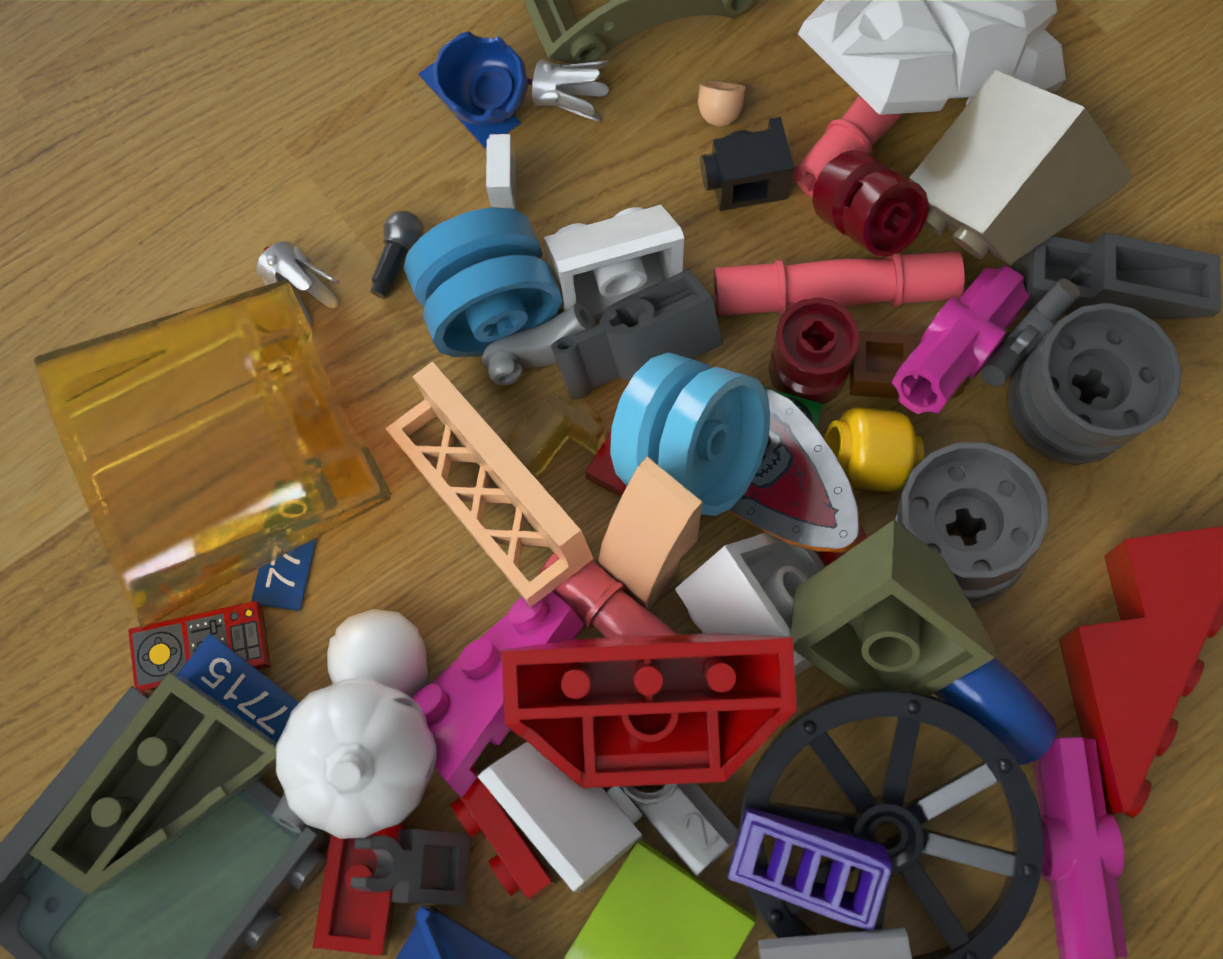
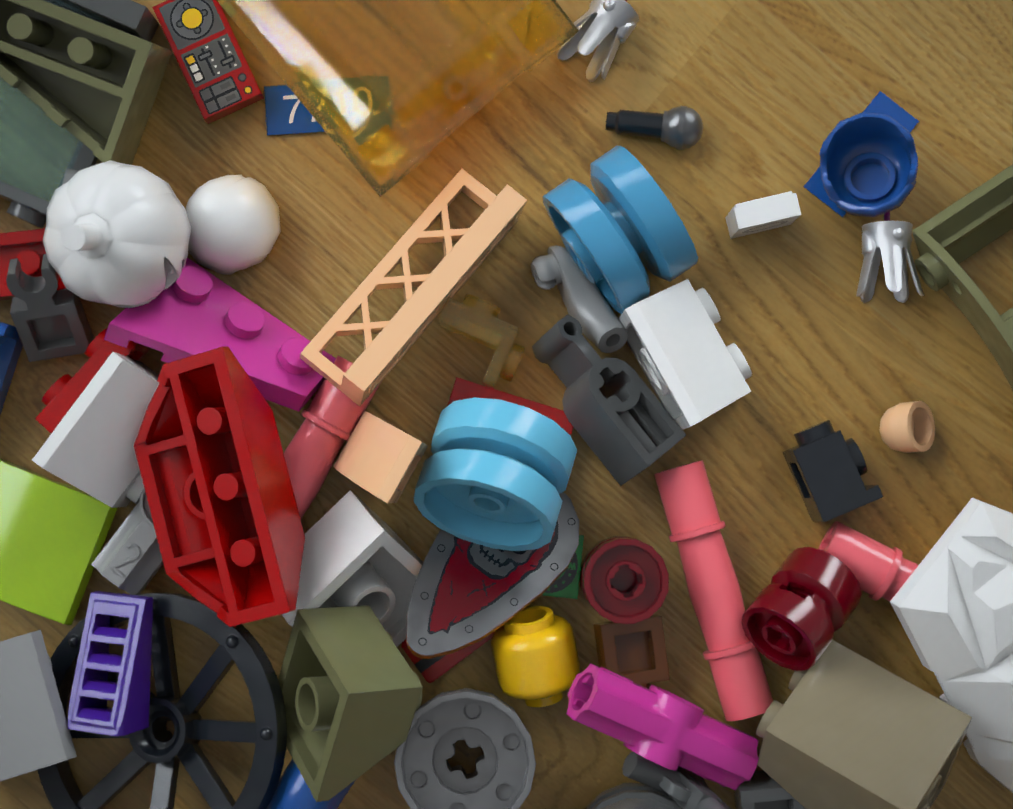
camera: 70 degrees right, 15 degrees up
blue sticker [177,633,300,742] -> none

